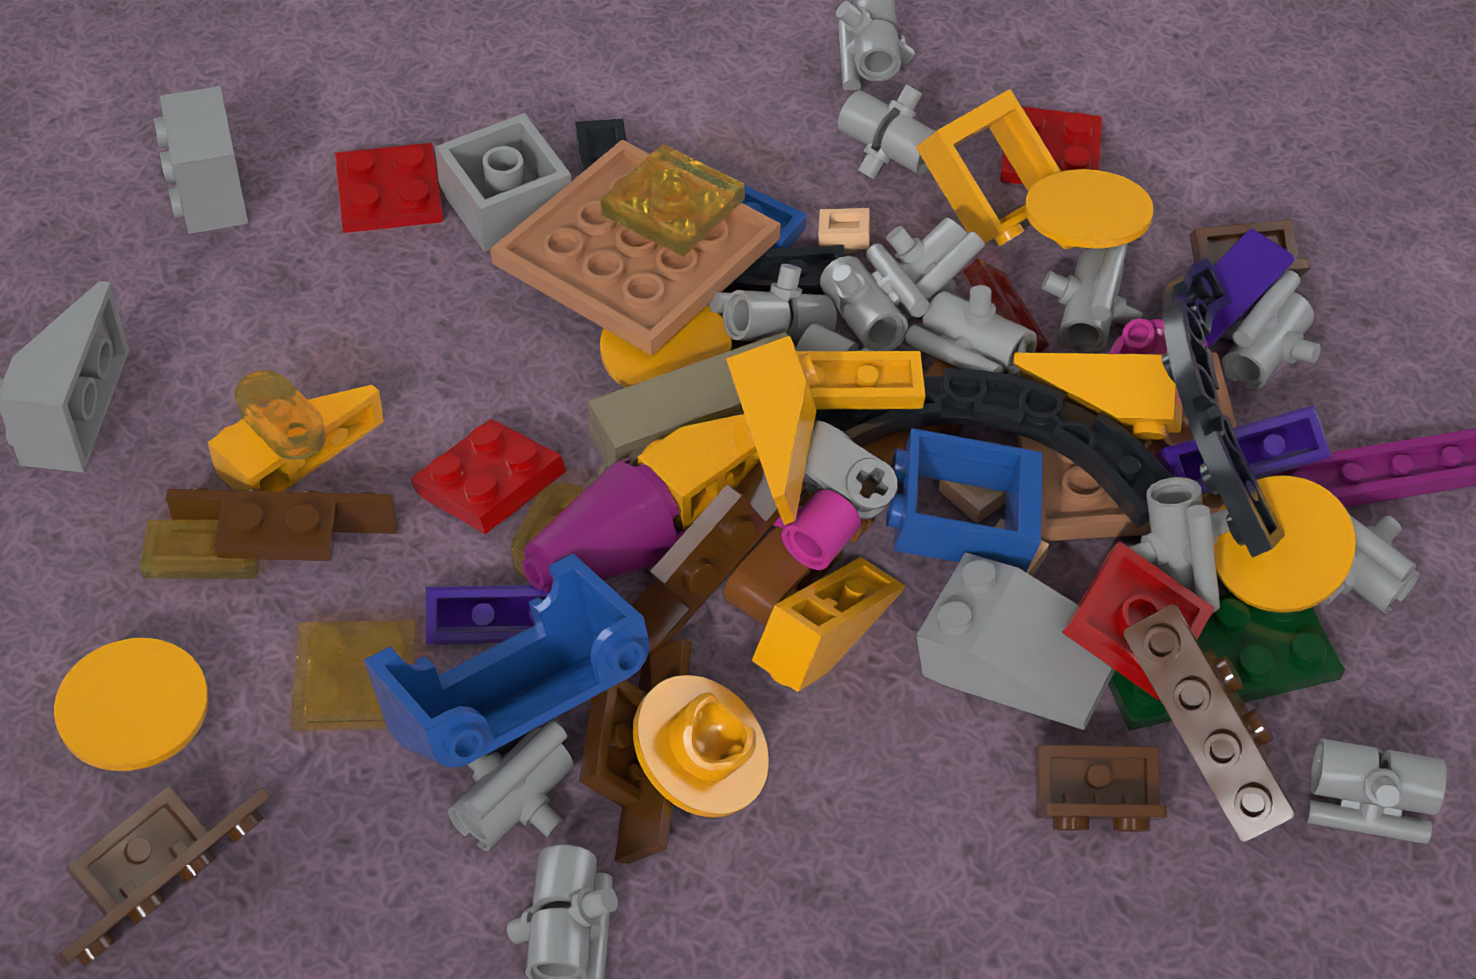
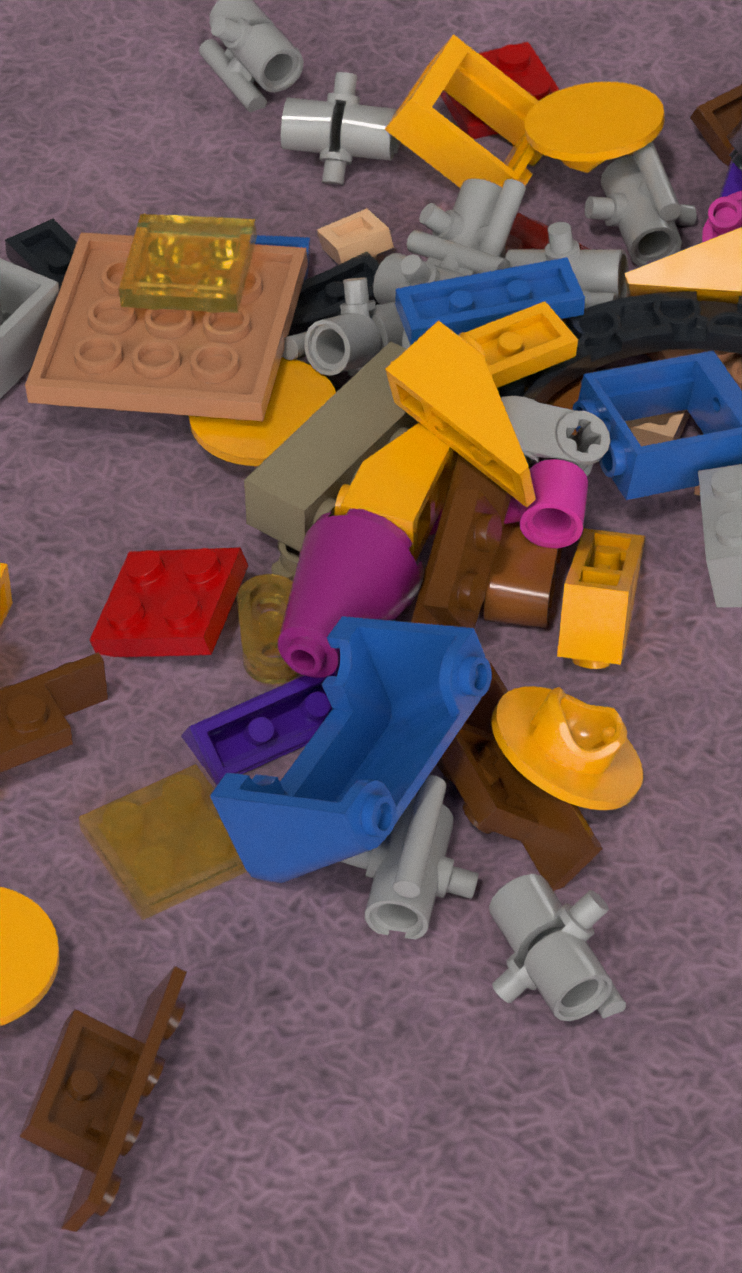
camera: 25 degrees left, 5 degrees down
none -> blue plate [395,257,585,345]

